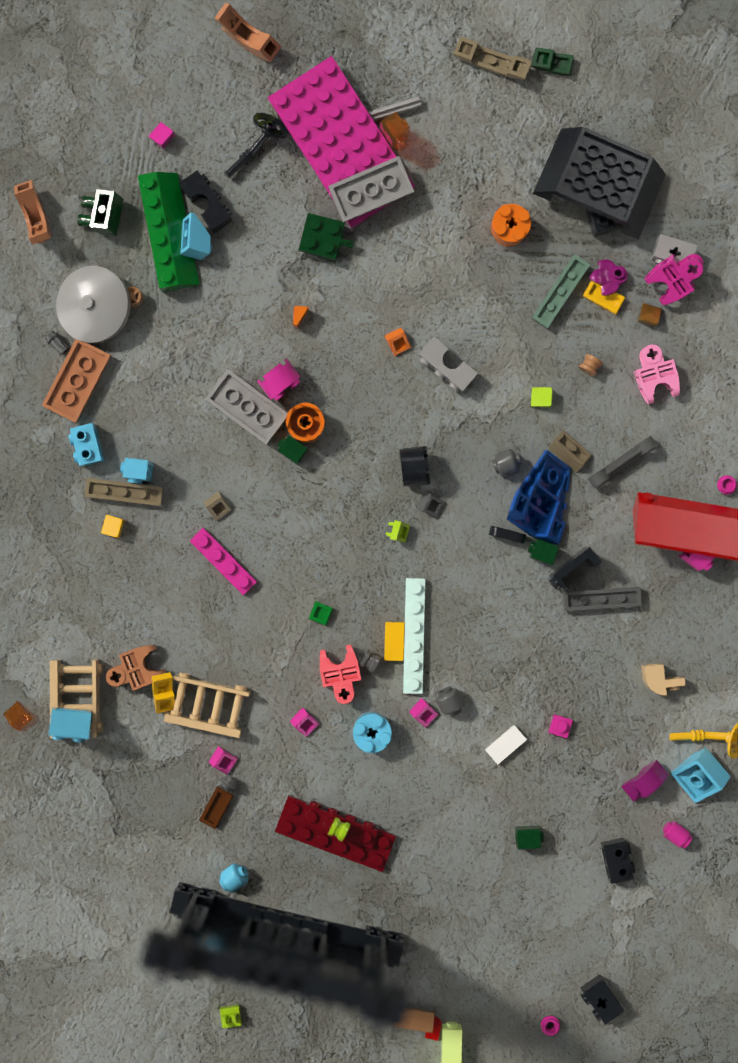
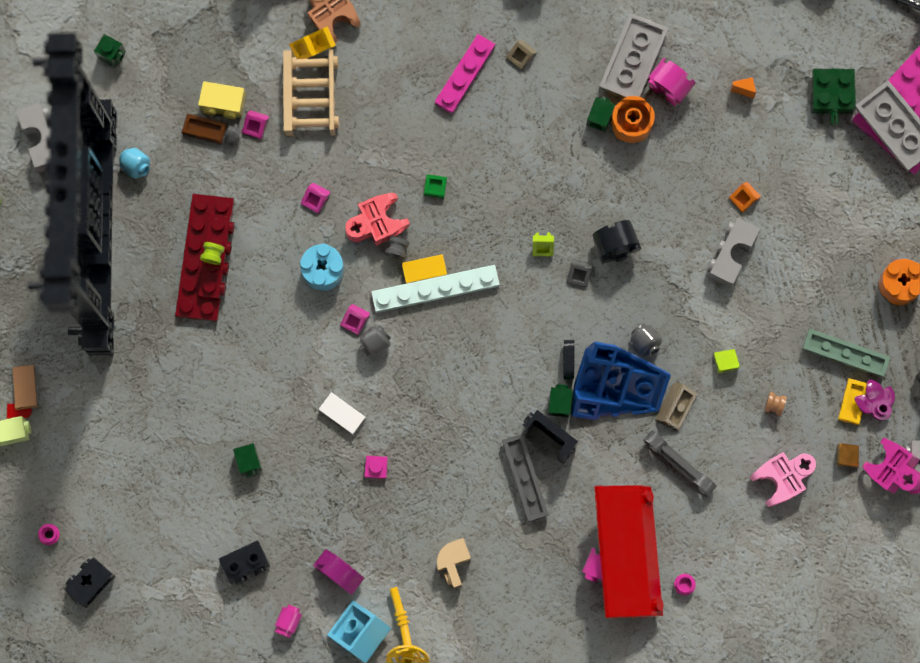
camera: 75 degrees right, 10 degrees down
none -> dark green brick [94,34,126,68]
none -> light yellow brick [198,81,246,119]

